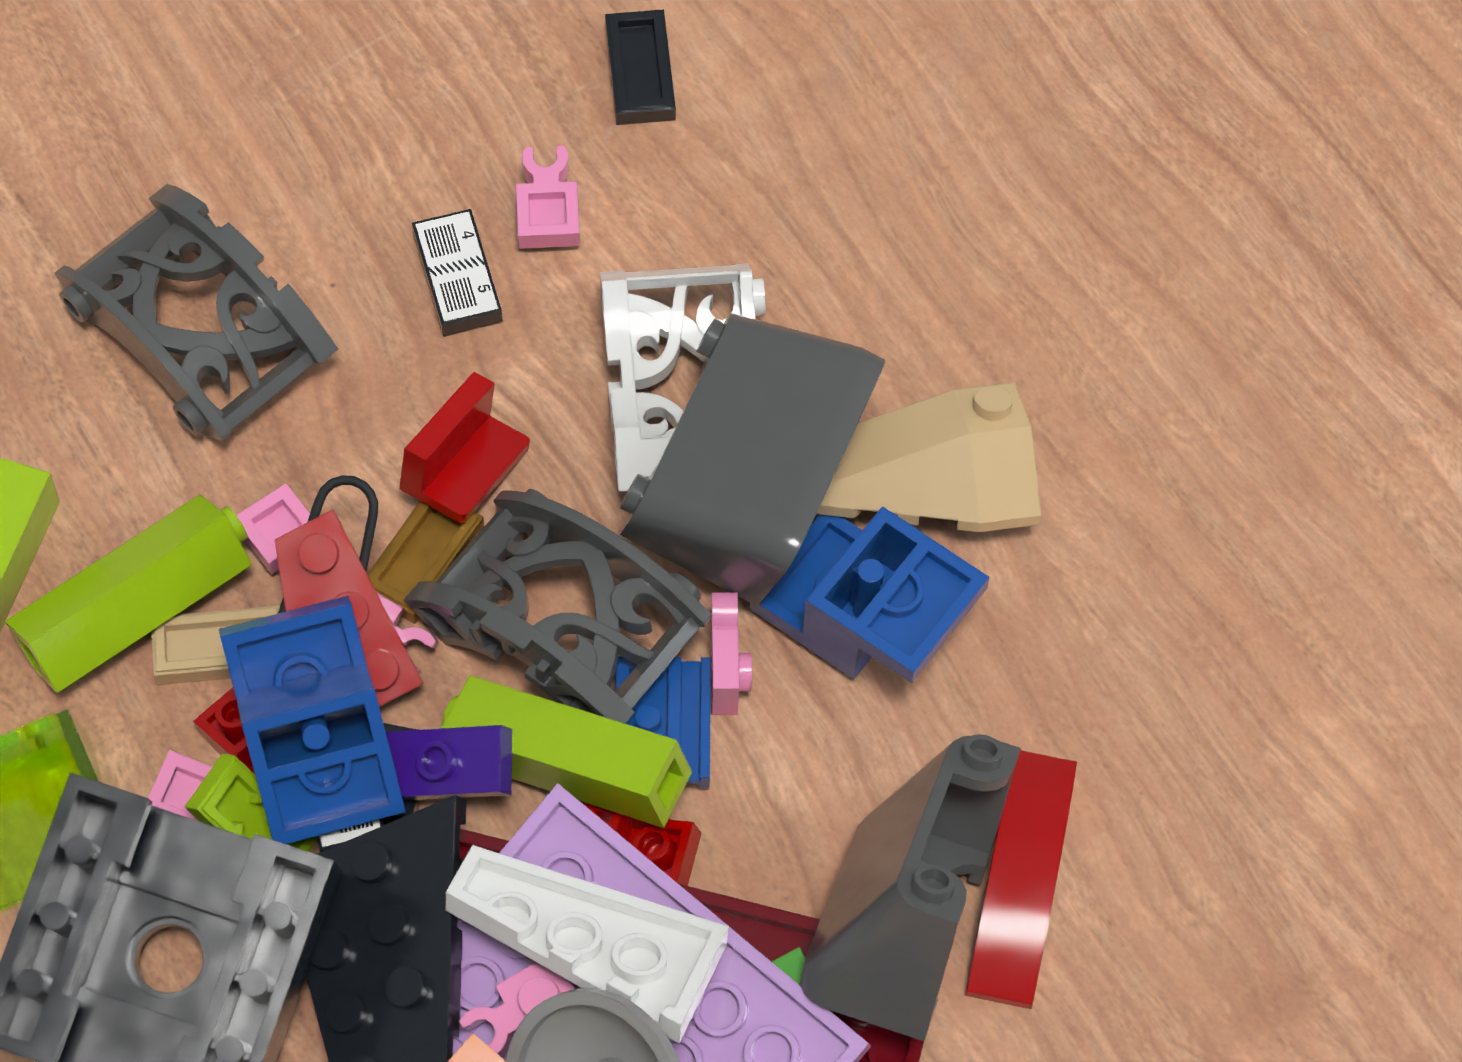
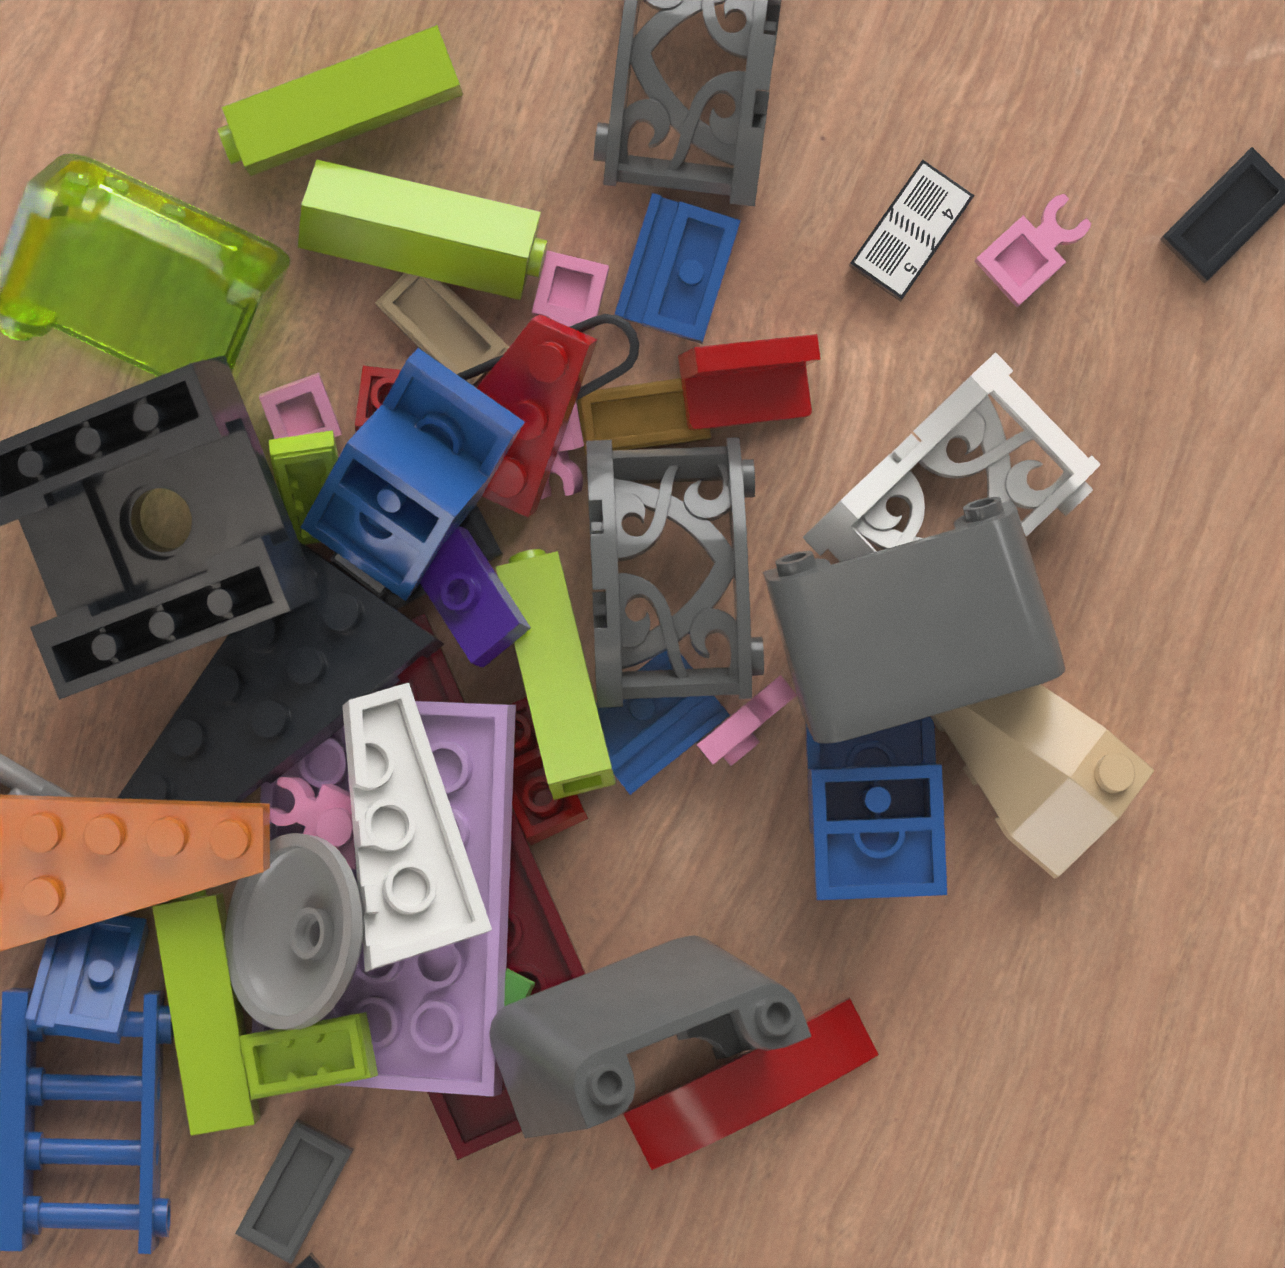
camera: 55 degrees right, 25 degrees up
none -> blue plate [614,193,741,344]

